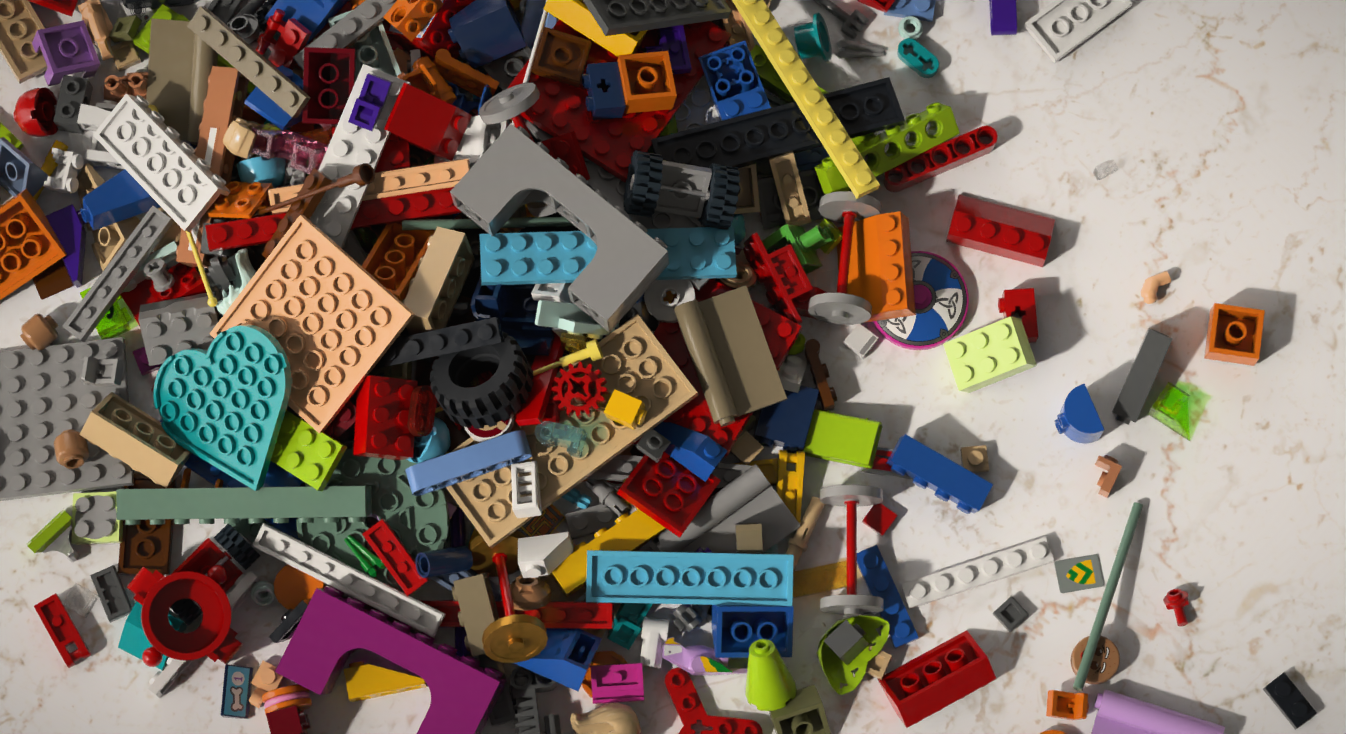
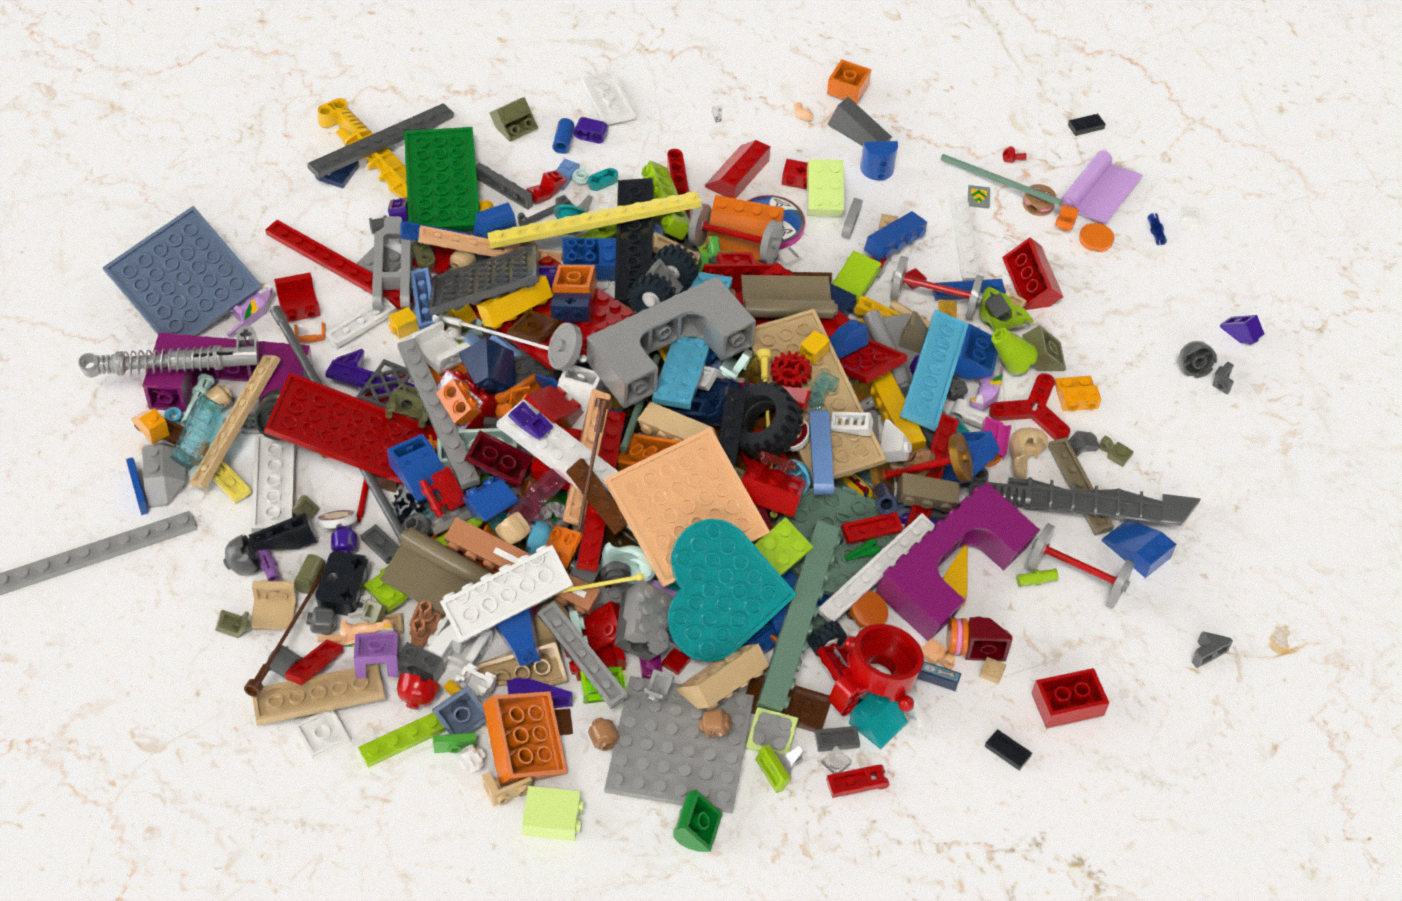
camera: 80 degrees left, 25 degrees down
light grey bush [144,258,175,292] -> none
dark tan plate [187,6,311,118] -> none
black plate [269,598,311,643] -> none
dark grey bracket [636,429,671,463] -> none
dark grey tile [992,596,1029,632] -> none
nougat bracket [1095,455,1122,498] -> none
clear neon green slope [1148,382,1190,441] -> none
none -> light grey beam [841,198,863,238]

